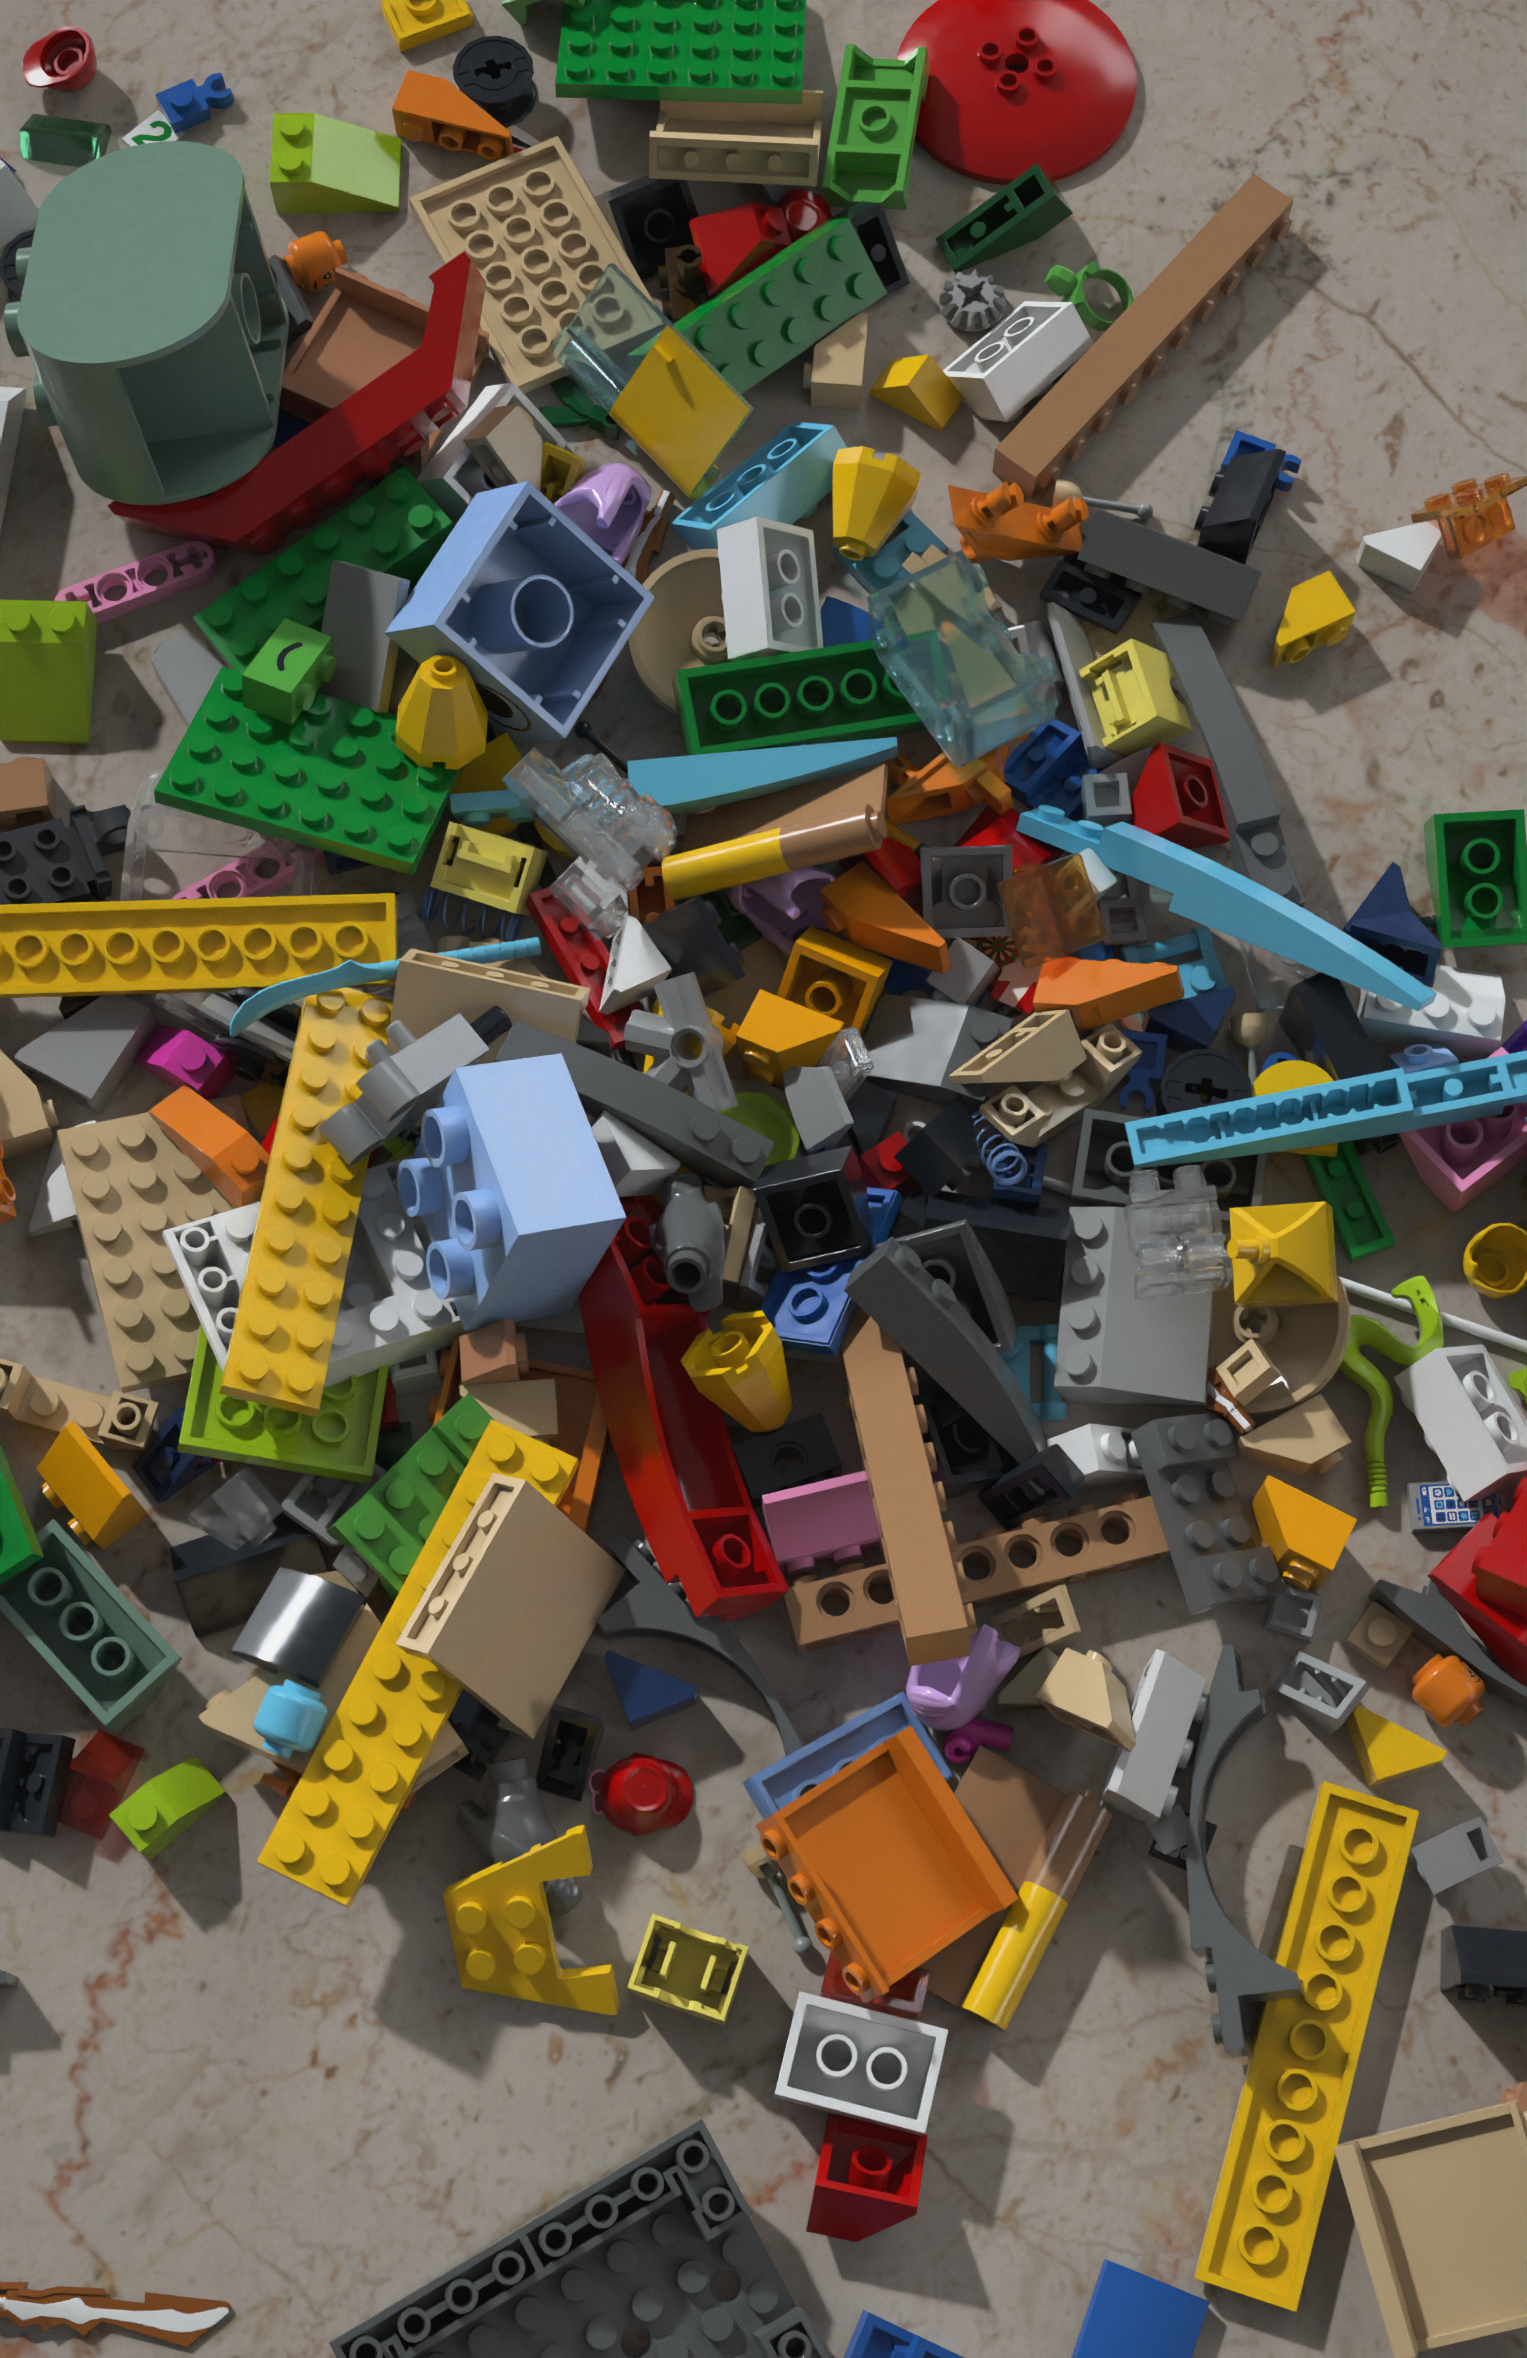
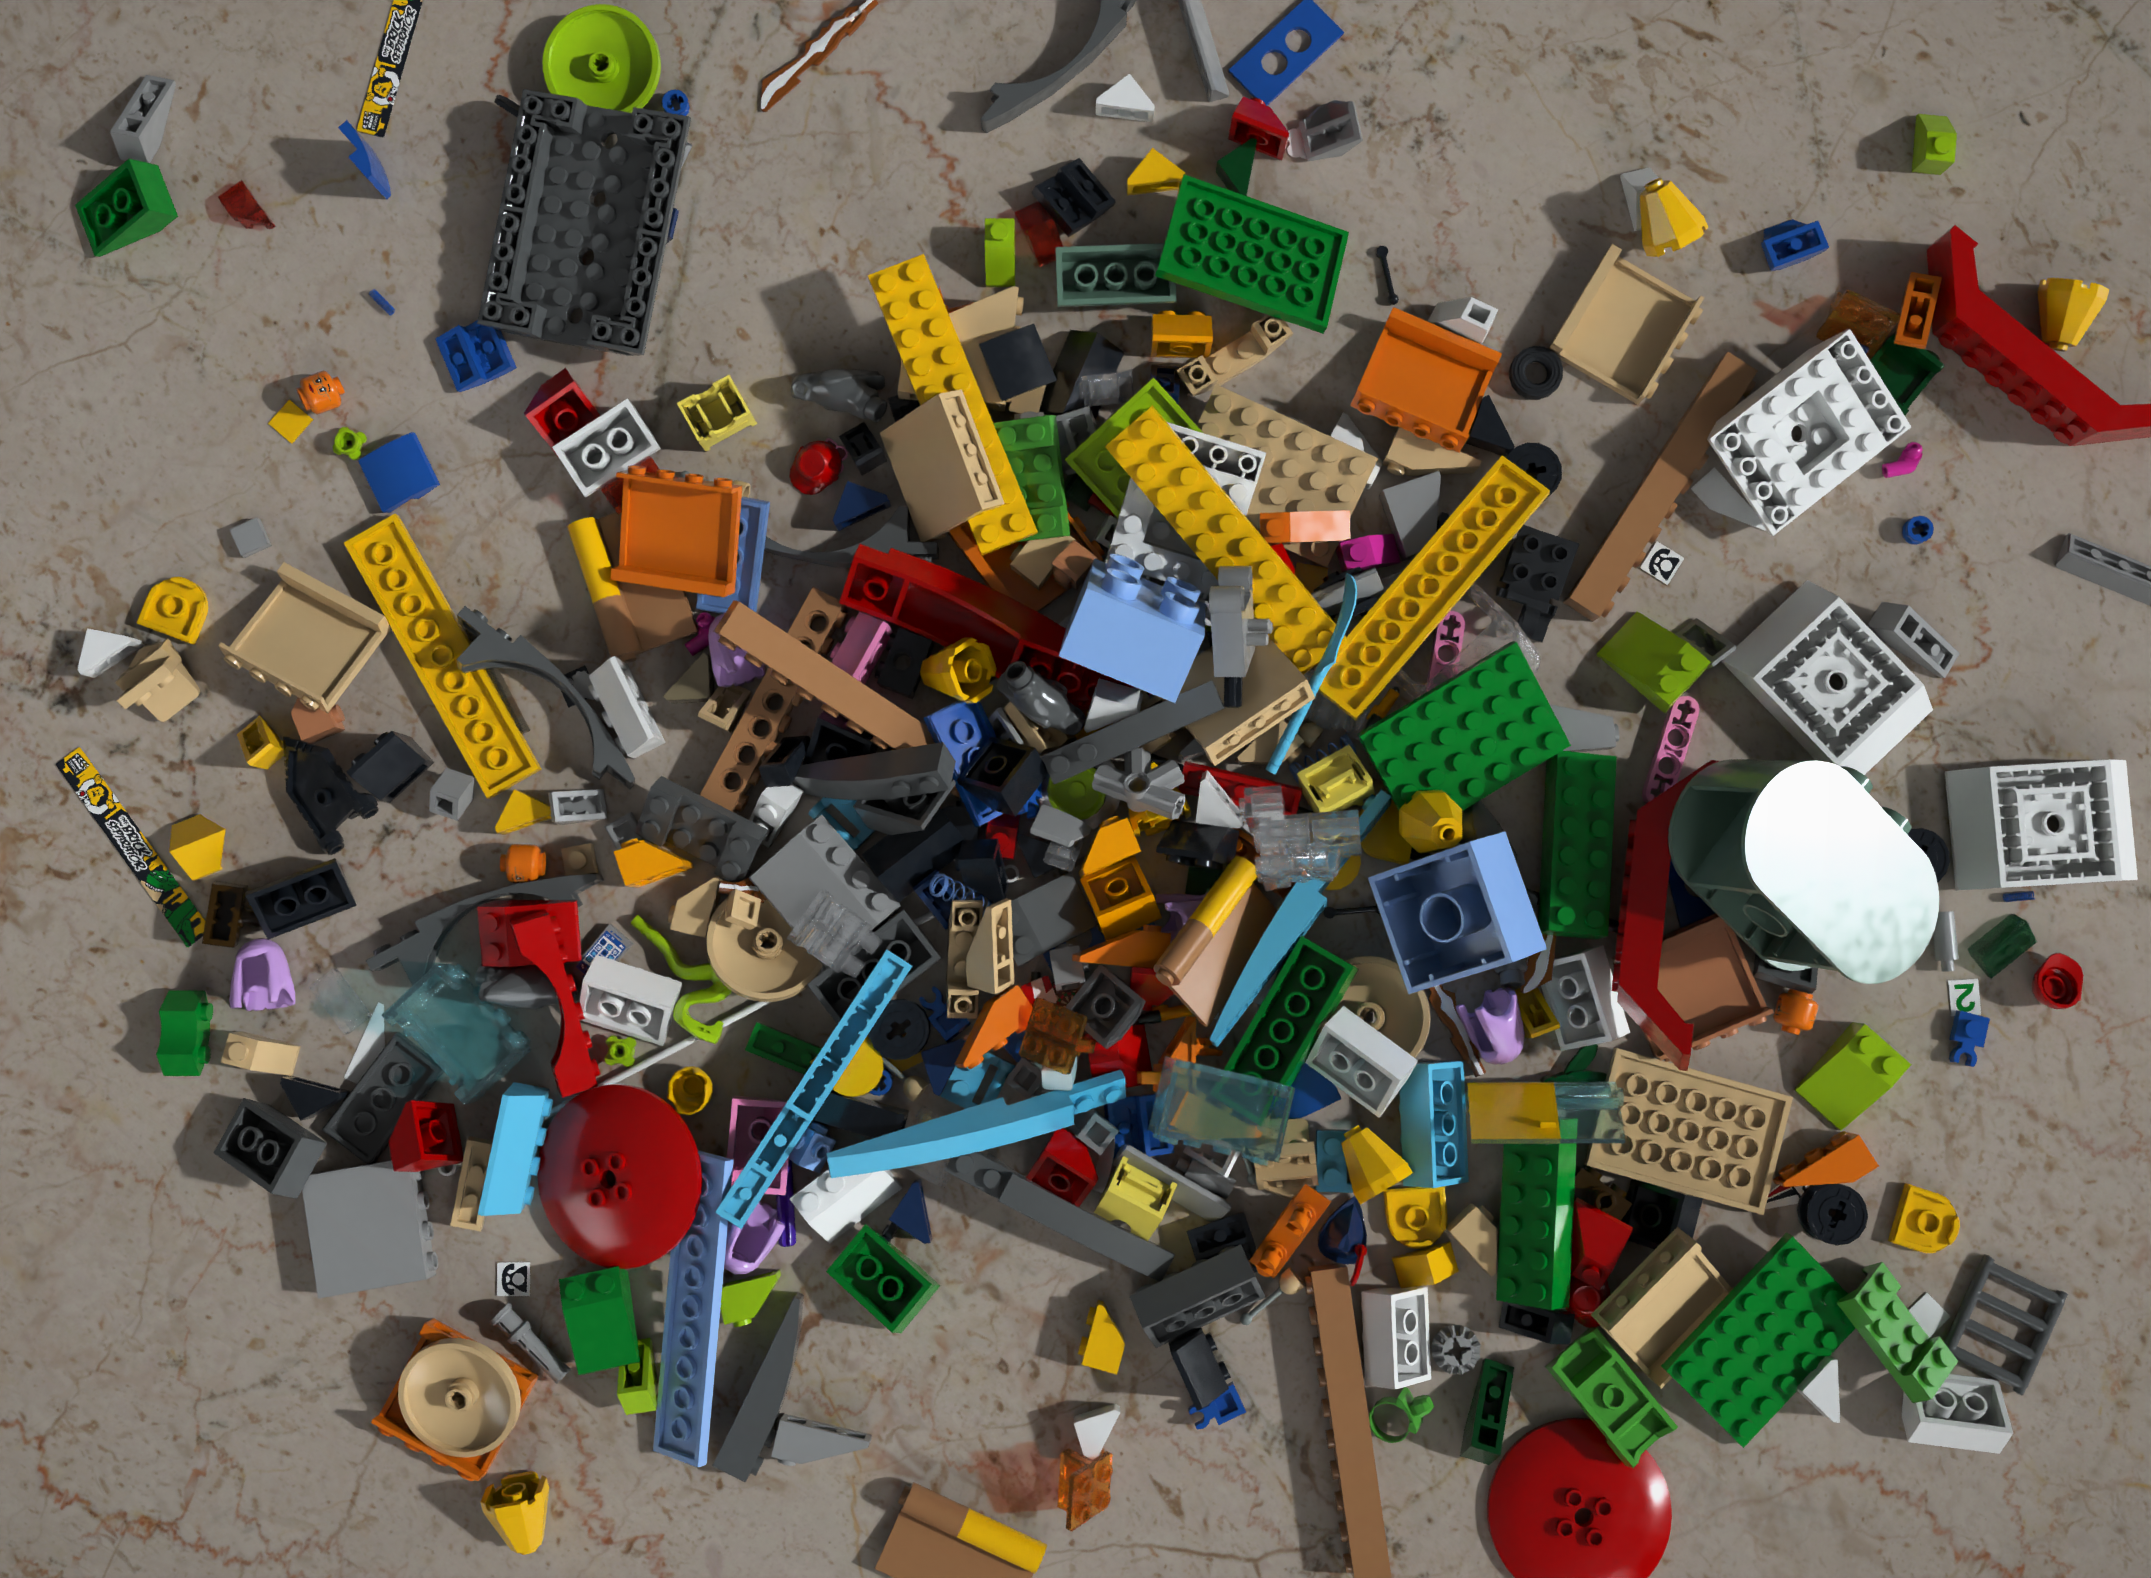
camera: 135 degrees right, 15 degrees up
bright green brick [242,619,337,725] -> none
medium azure head [253,1679,328,1759] -> none
light grey tile [316,560,410,712] -> none
yellow wing [443,1825,620,2015] -> none
tan slope [462,404,542,491] -> none
tan slope [1035,1647,1136,1753] -> none
yellow piece [1227,1201,1338,1308] -> none
dark blue slope [1349,911,1442,988] -> none
none -> dark blue piece [1317,1196,1367,1286]
none -> yellow tile [1383,1186,1448,1249]

